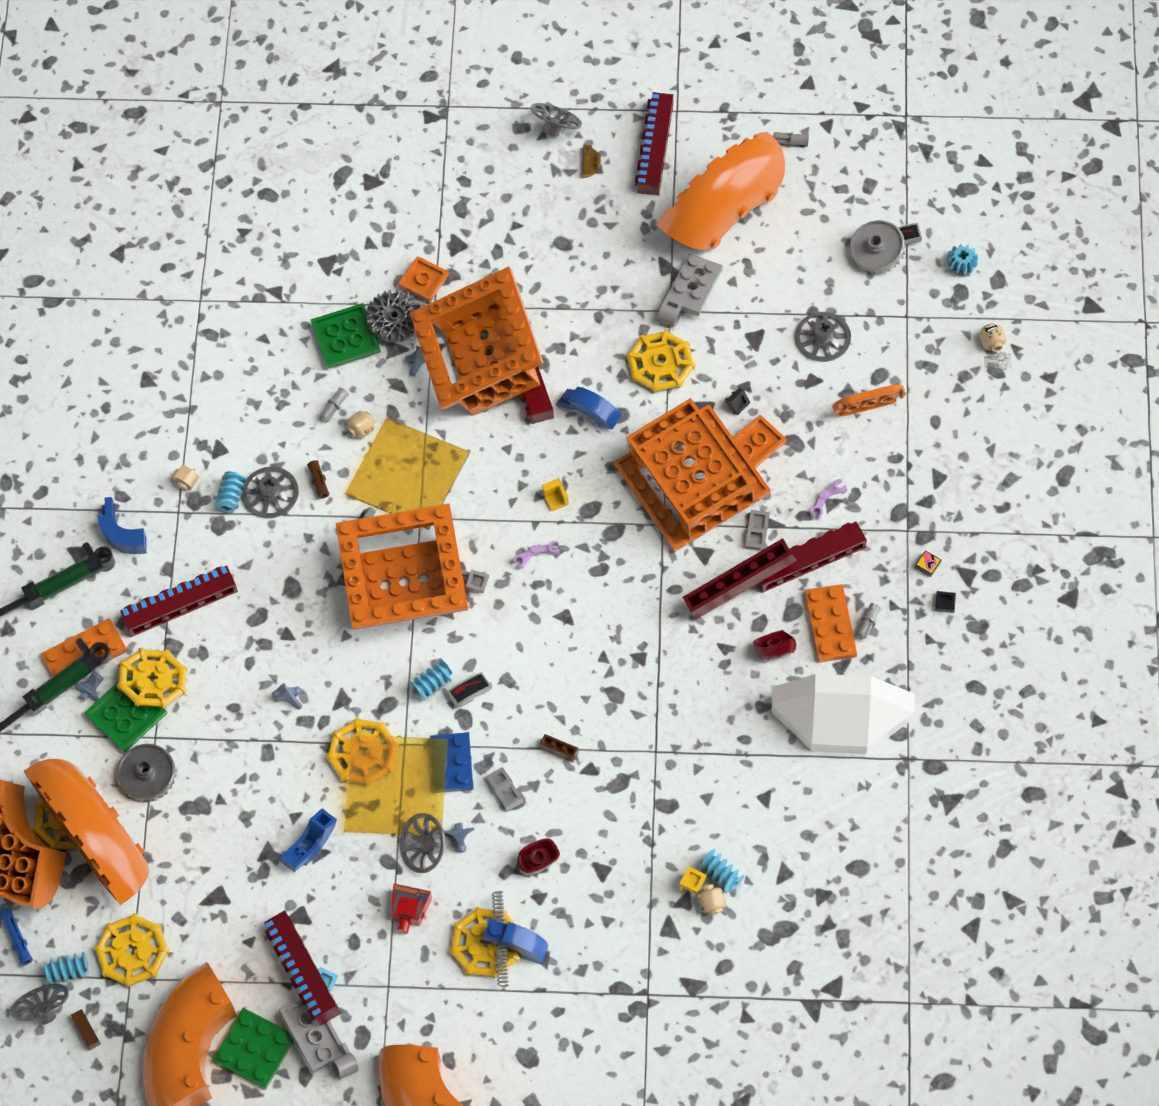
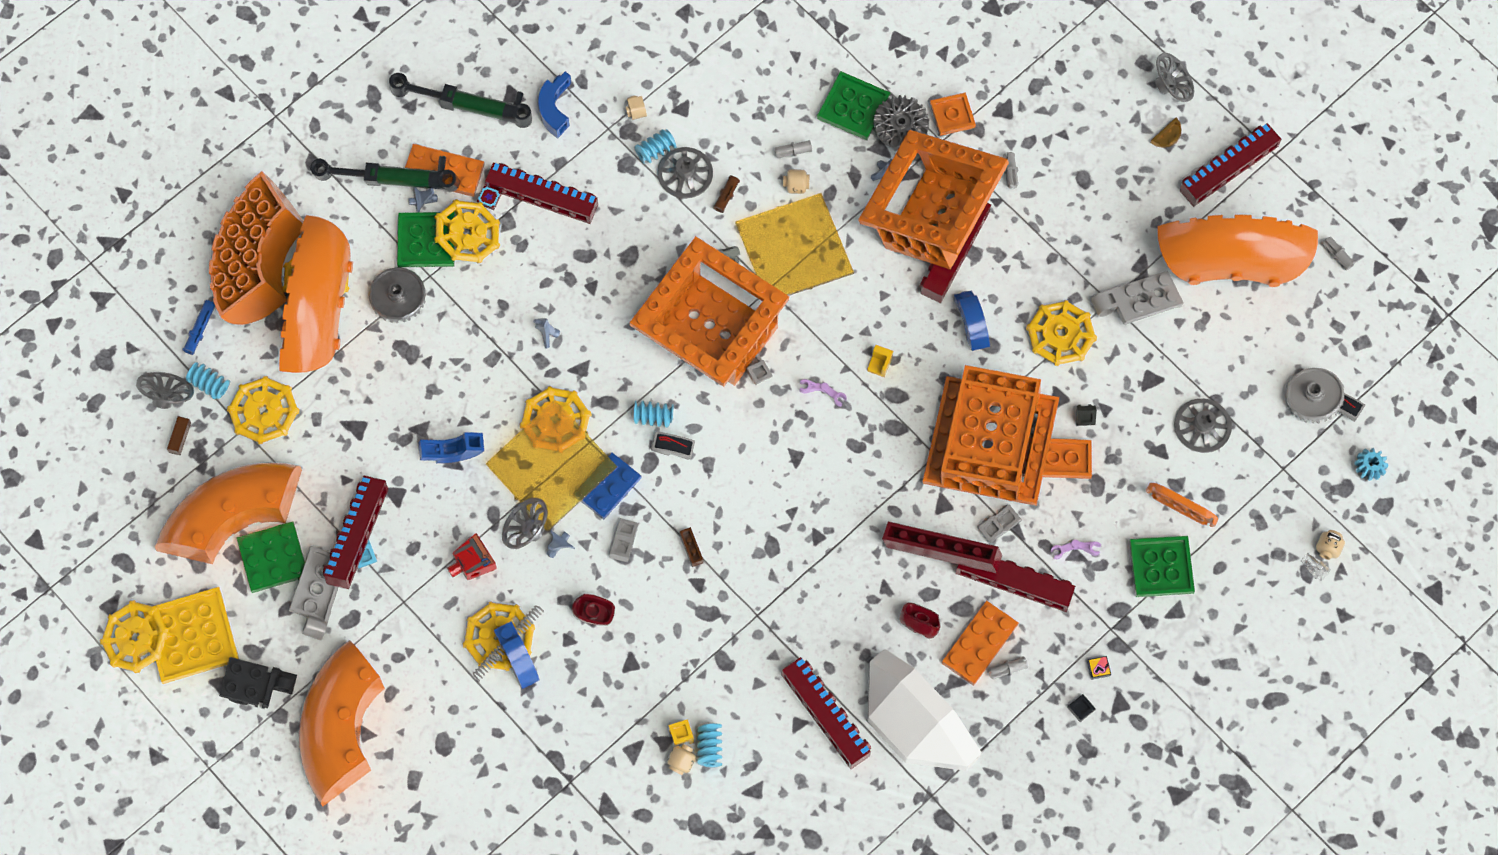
camera: 40 degrees right, 5 degrees up
none -> dark red tile [477,186,502,210]
none -> dark red brick [781,657,871,769]
none -> green plate [1129,536,1195,597]

